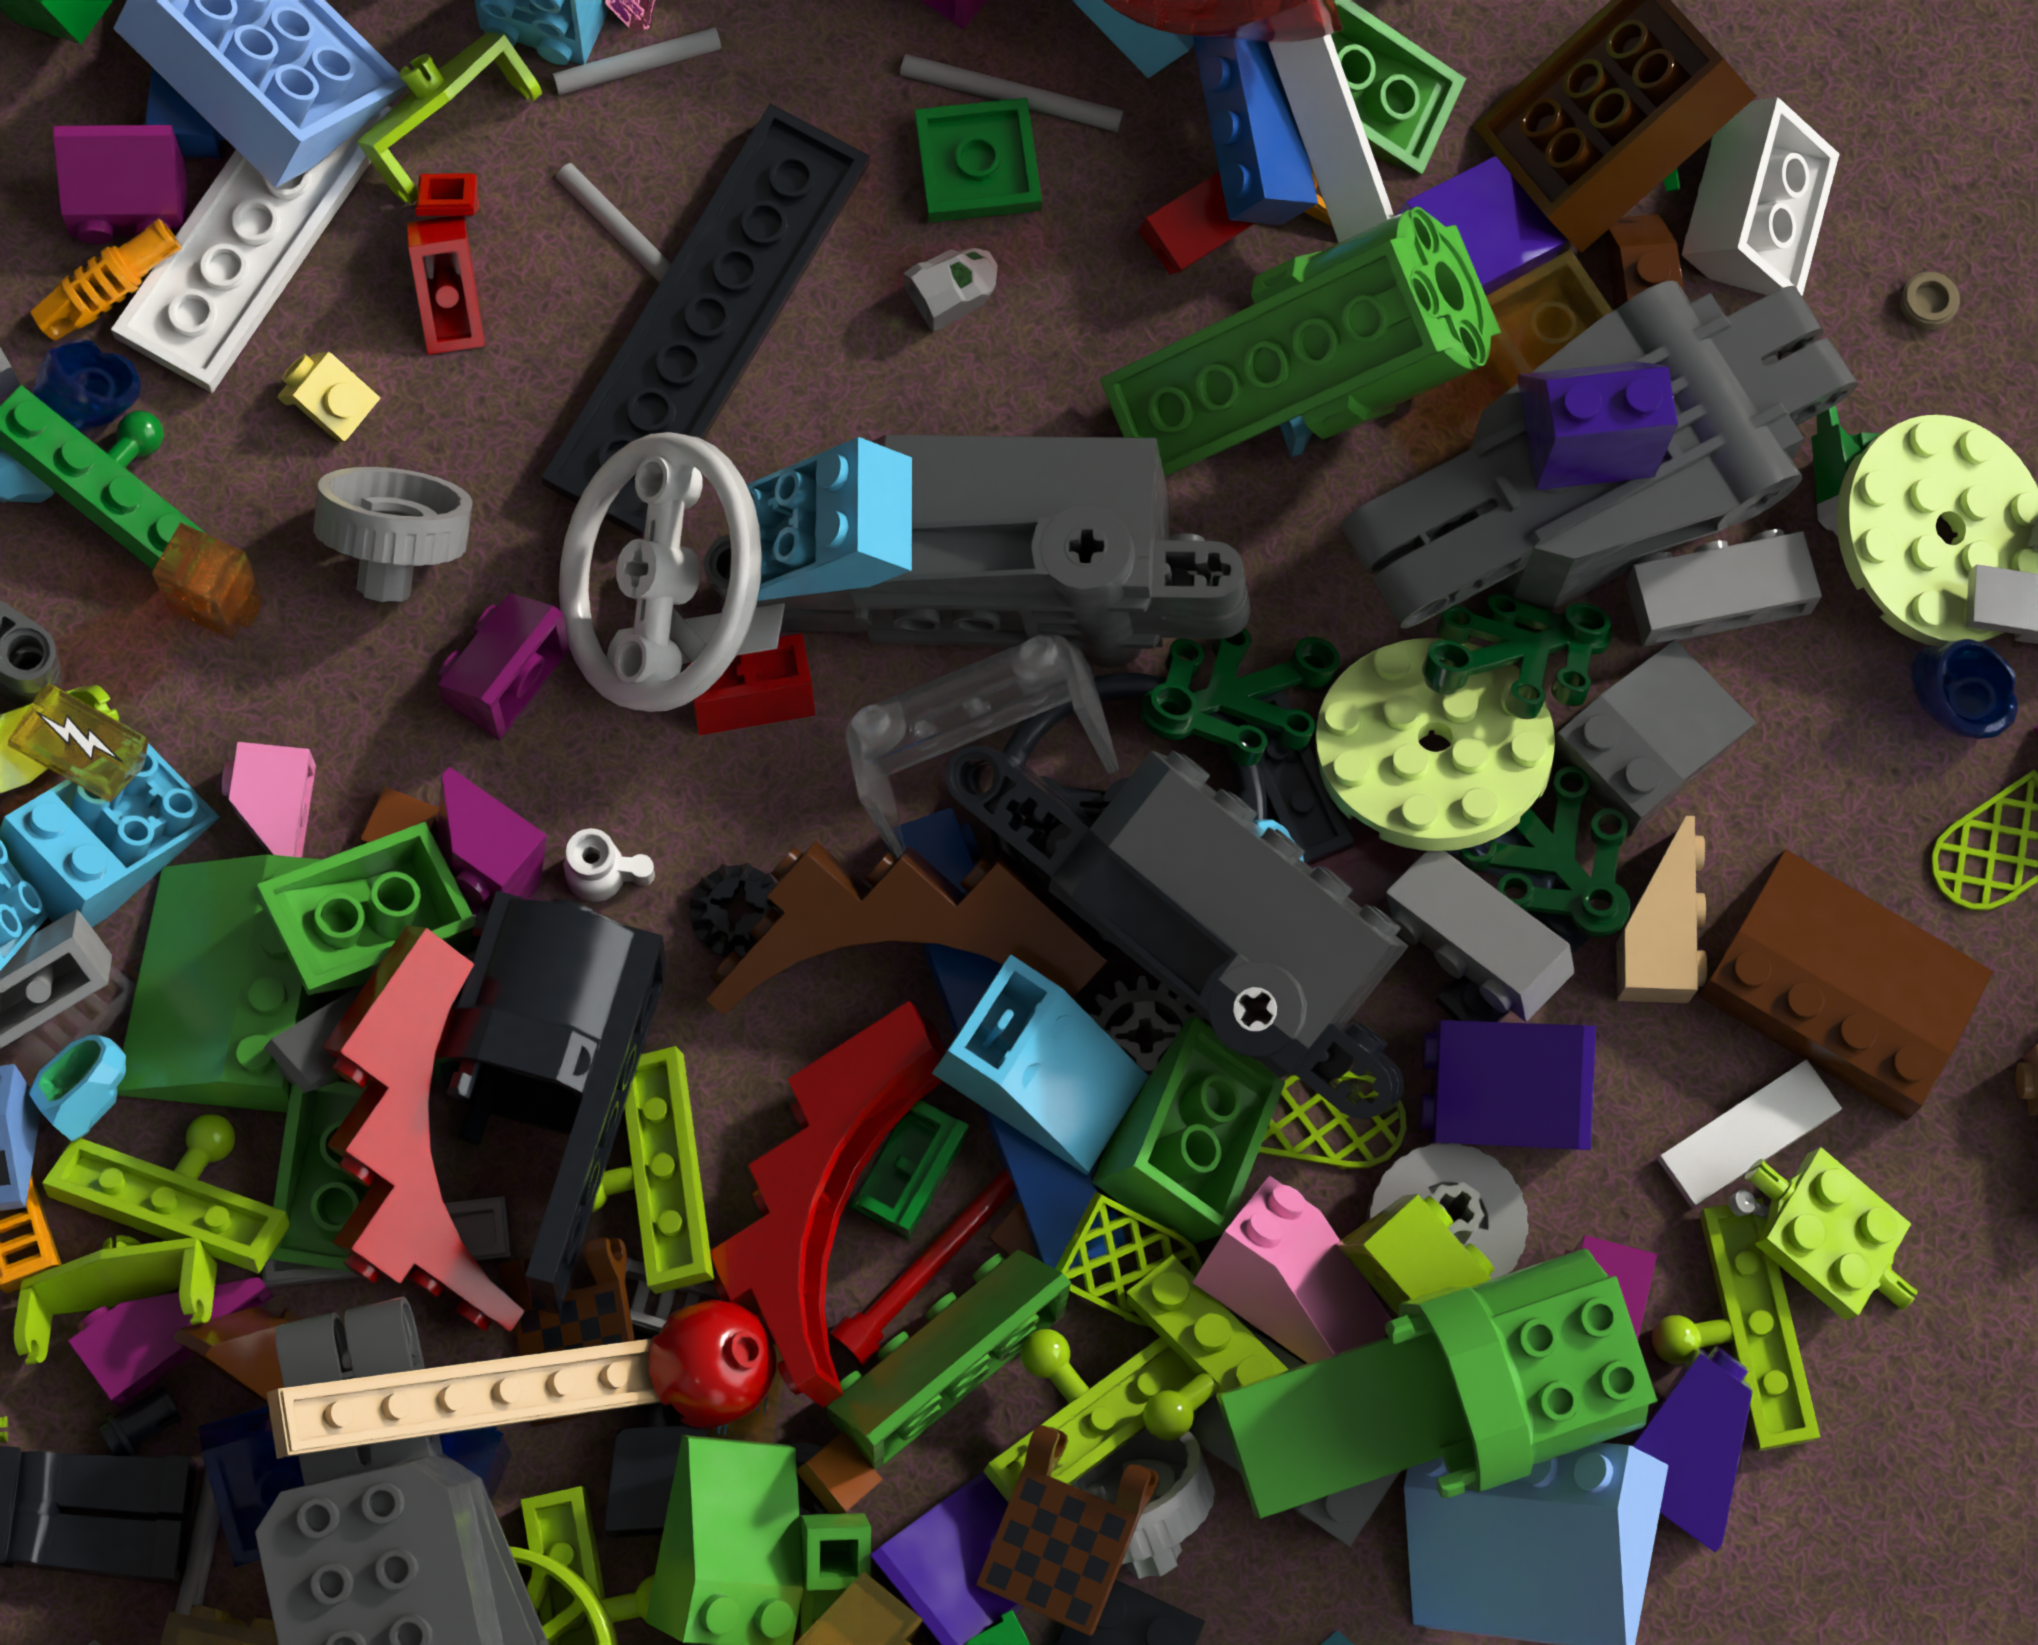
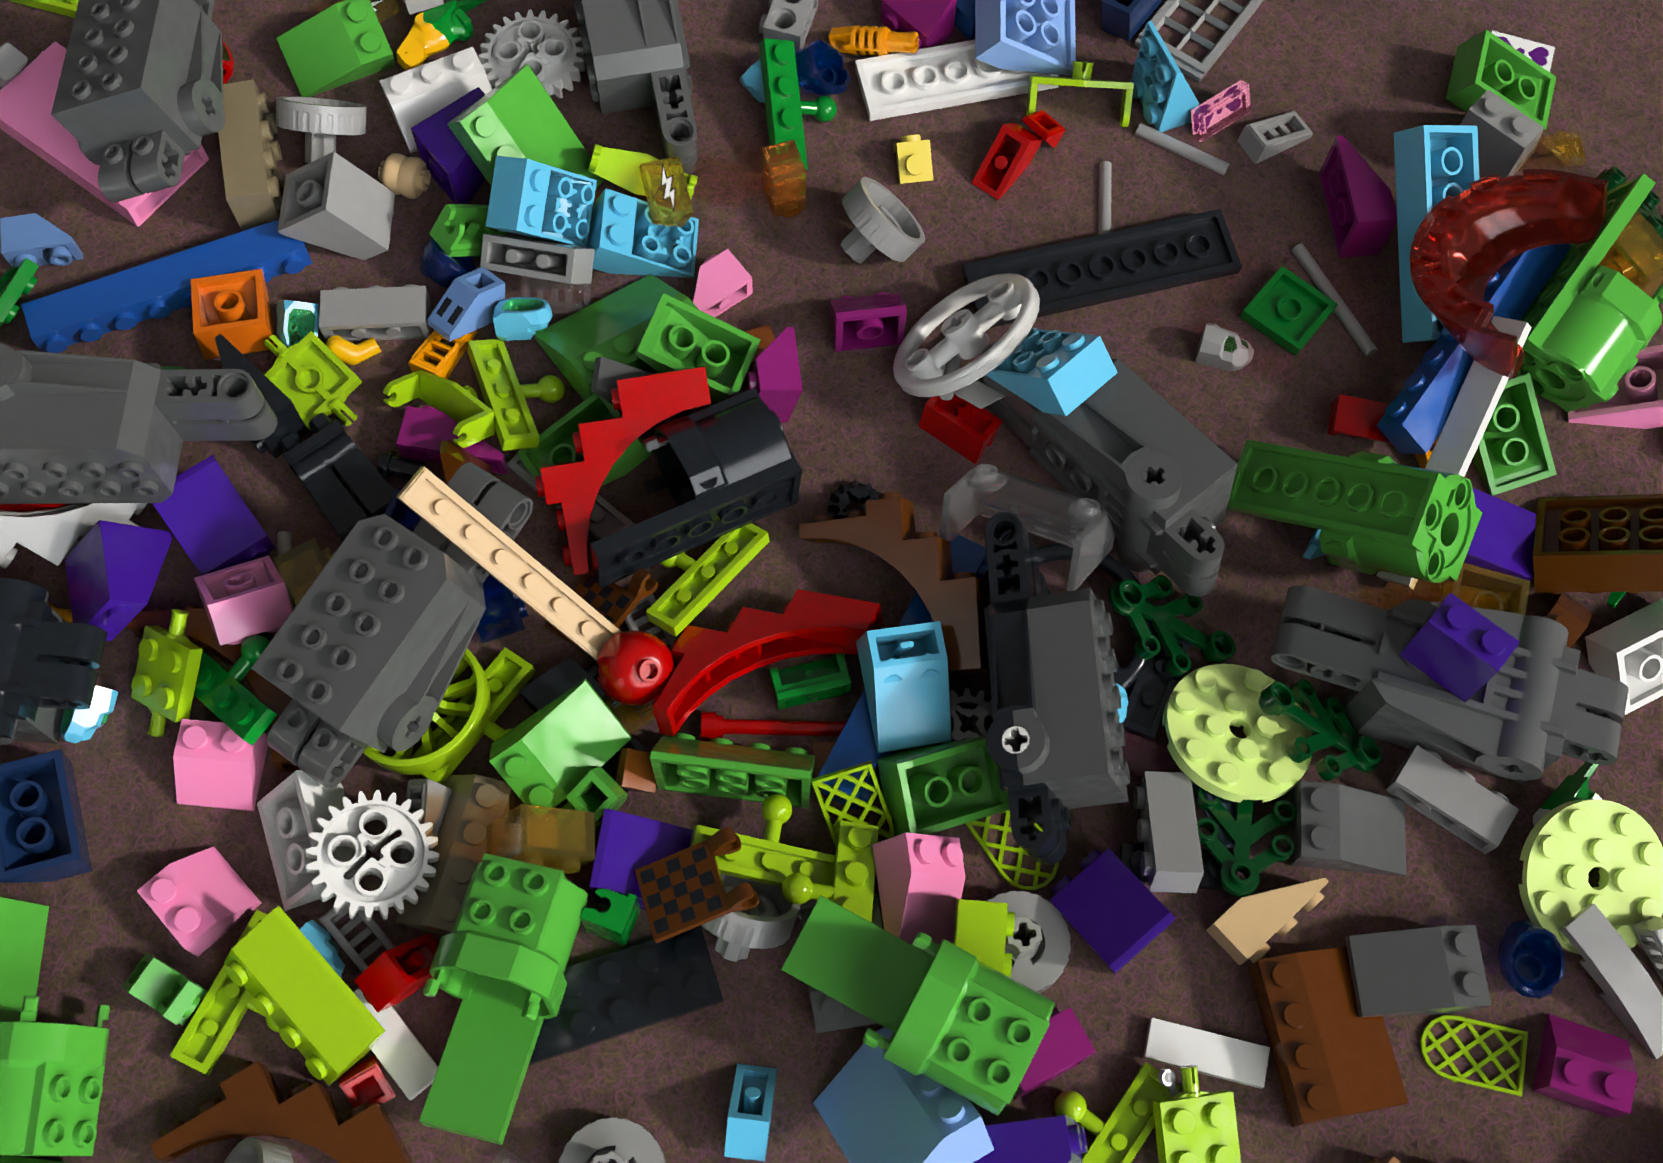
camera: 50 degrees right, 5 degrees down
white piece [563,828,655,902] -> none
none -> dark grey slope [1345,925,1492,1017]

